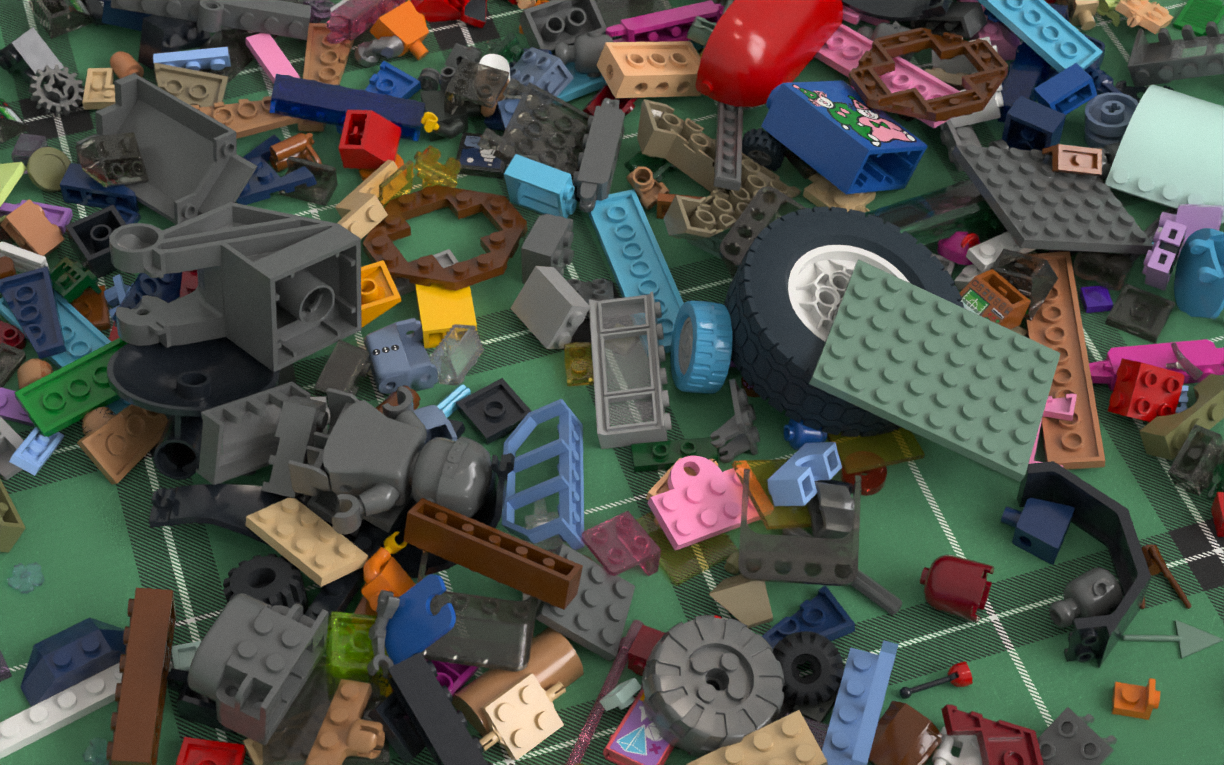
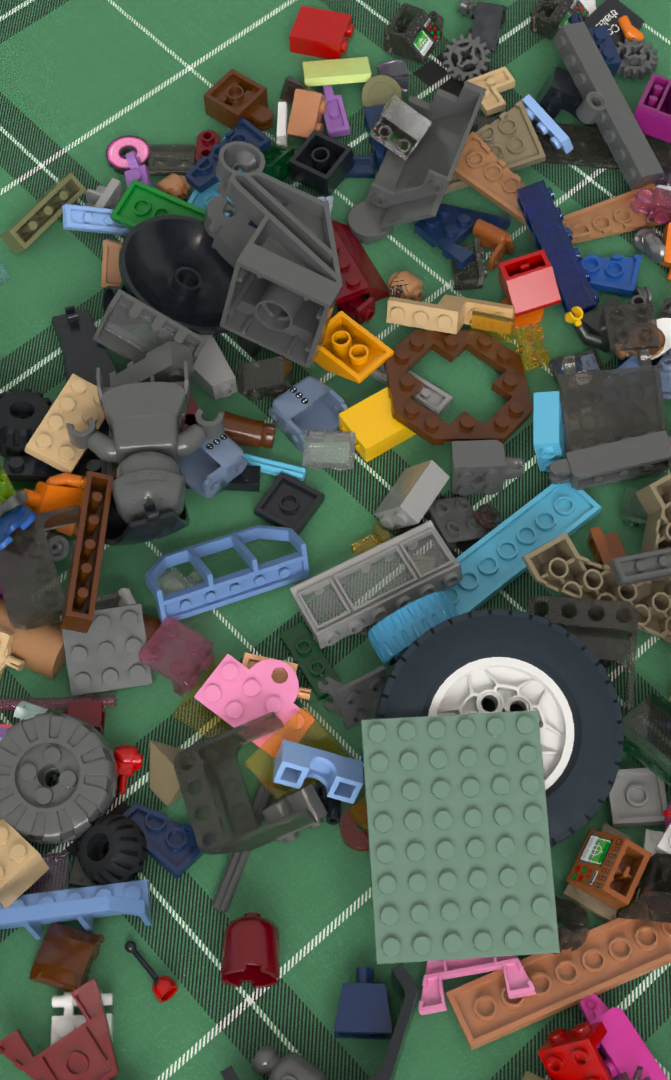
camera: 70 degrees right, 10 degrees up
nougat brick [110,51,144,79] -> none
bright pink tile [245,33,302,94] -> none
medium nougat plate [626,166,670,210] -> none
none -> clear smoke tile [474,504,501,530]

